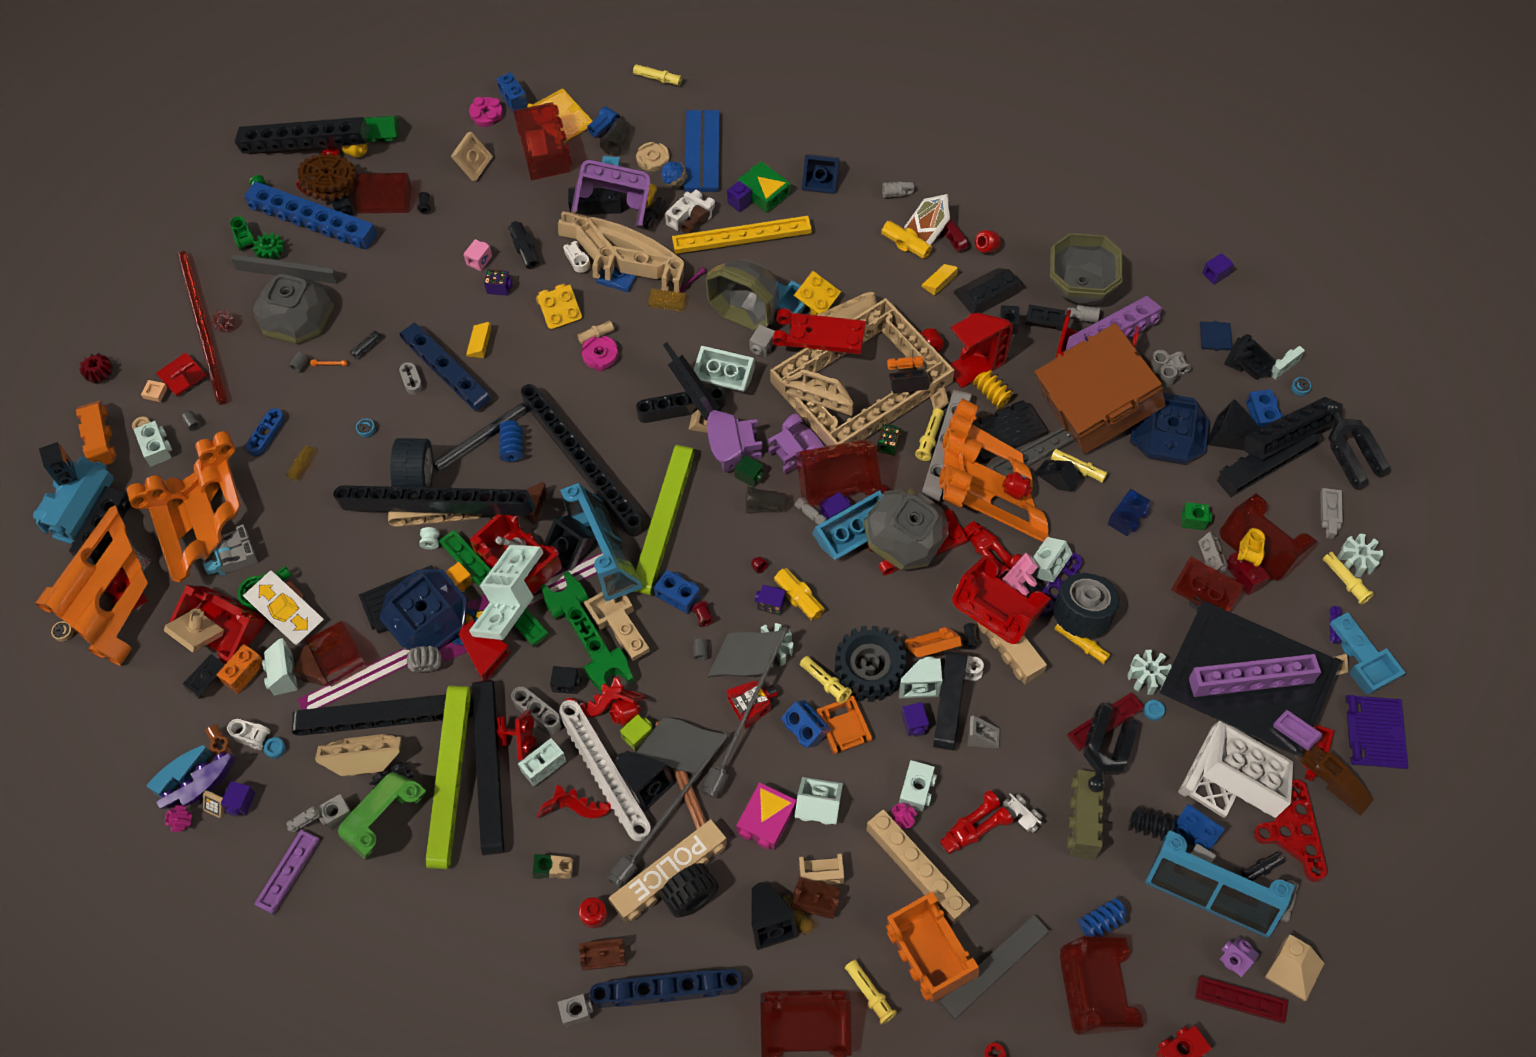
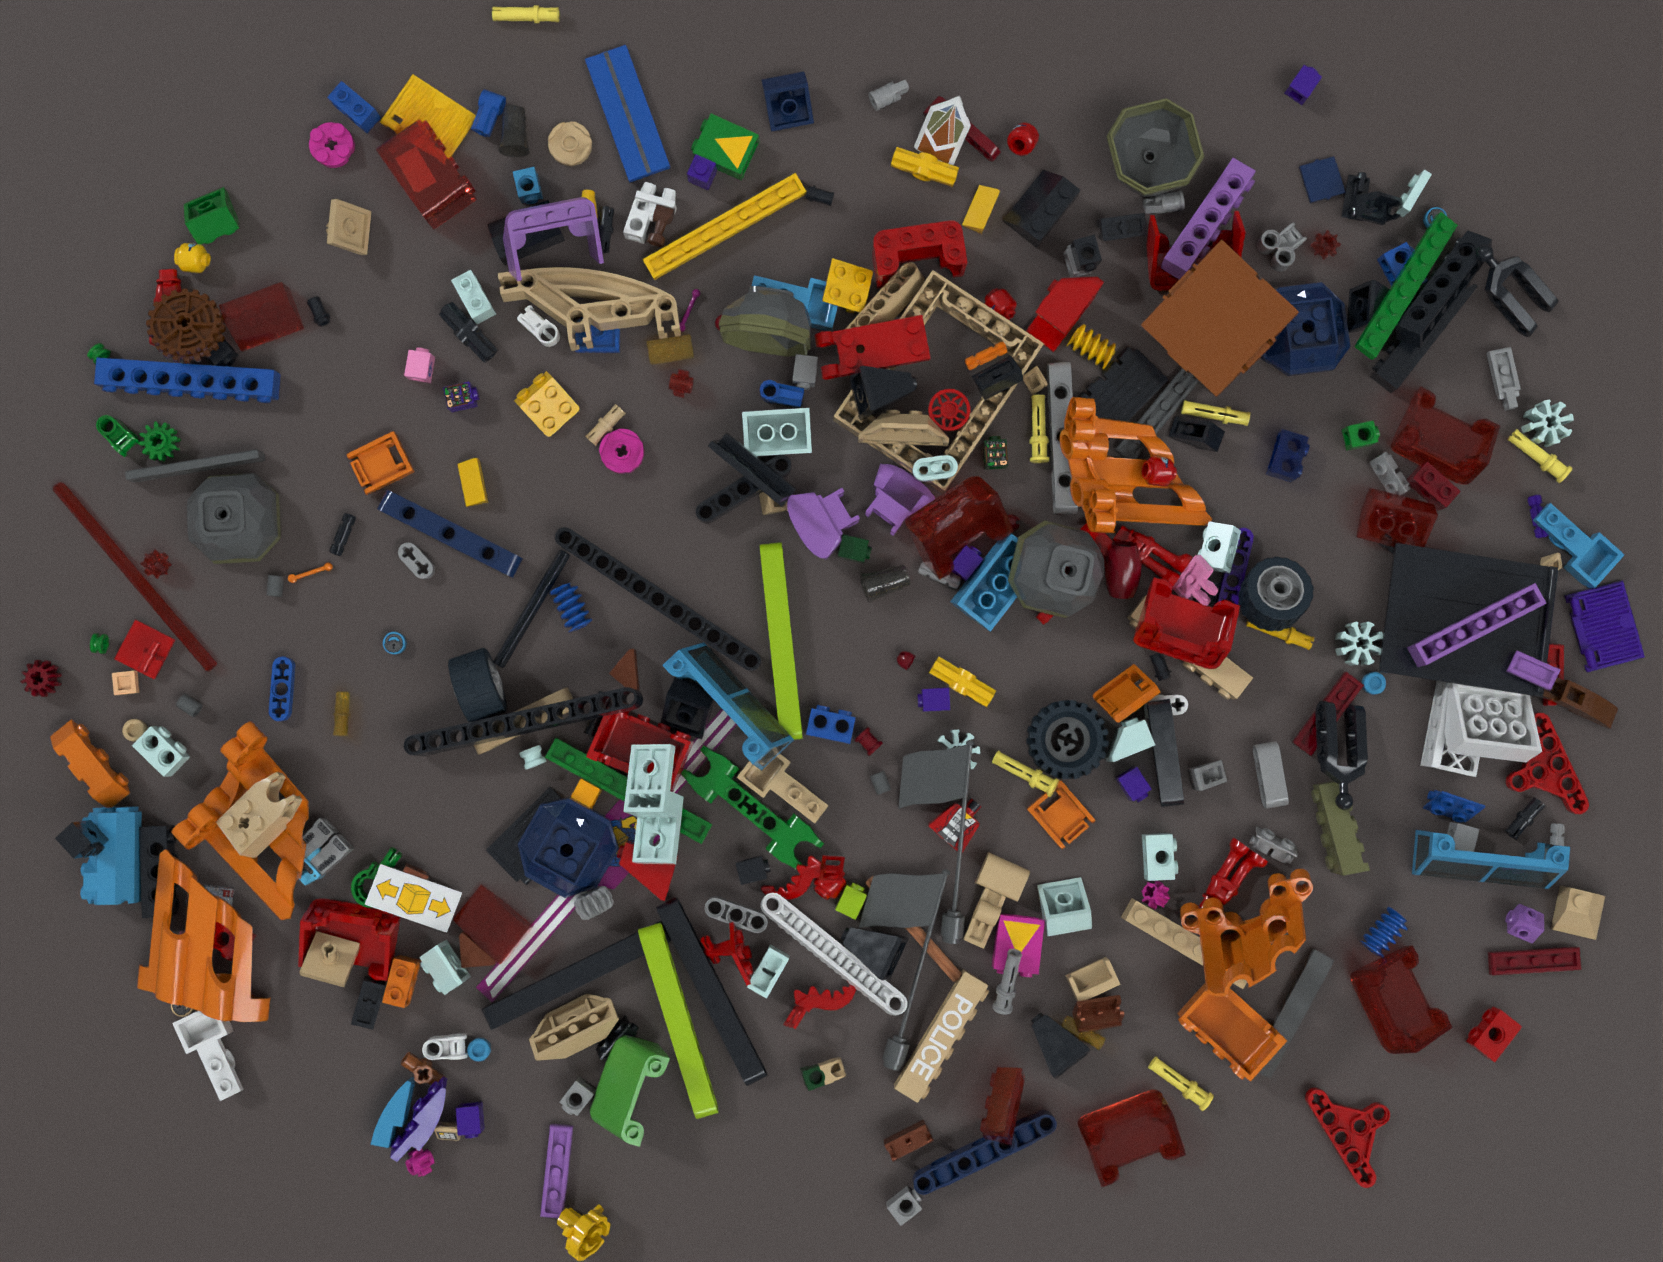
camera: 25 degrees left, 25 degrees up
black brick [235,117,370,153] -> none
light grey axle [286,806,320,832] -> none
light grey piece [495,536,526,546] -> none
red head [578,897,608,929] -> none
black tyre [660,863,719,918] -> none
blue piece [661,161,688,188] -> none
blue brick [781,700,831,748] -> none
black piece [1128,806,1175,841] -> none
yellow piece [1238,528,1265,567] -> none
none -> green bush [90,633,109,654]
none -> white plate [172,1011,244,1101]
none -> tan brick [216,772,302,858]
none -> orange container [347,431,415,495]
none -> light aqua brick [451,270,496,324]
none -> yellow piece [557,1204,611,1261]
none -> clear red gear [669,369,694,398]
none -> blue piece [760,380,804,408]
none -> black pin [806,185,834,206]
none -> black slope [849,366,917,421]
none -> red windscreen [872,221,968,289]
none -> light aqua plate [912,455,958,482]
none -> red wheel [928,389,970,431]
none -> tan plate [963,852,1030,949]
none -> clear red slope [980,1067,1026,1145]
none -> light grey pin [992,949,1022,1015]
none -> dark red piece [1105,541,1142,599]
none -> orange panel [1180,869,1313,997]
none -> light grey beam [1253,741,1289,809]
none -> clear red gear [1311,230,1341,260]
none -> green plate [1354,212,1458,360]

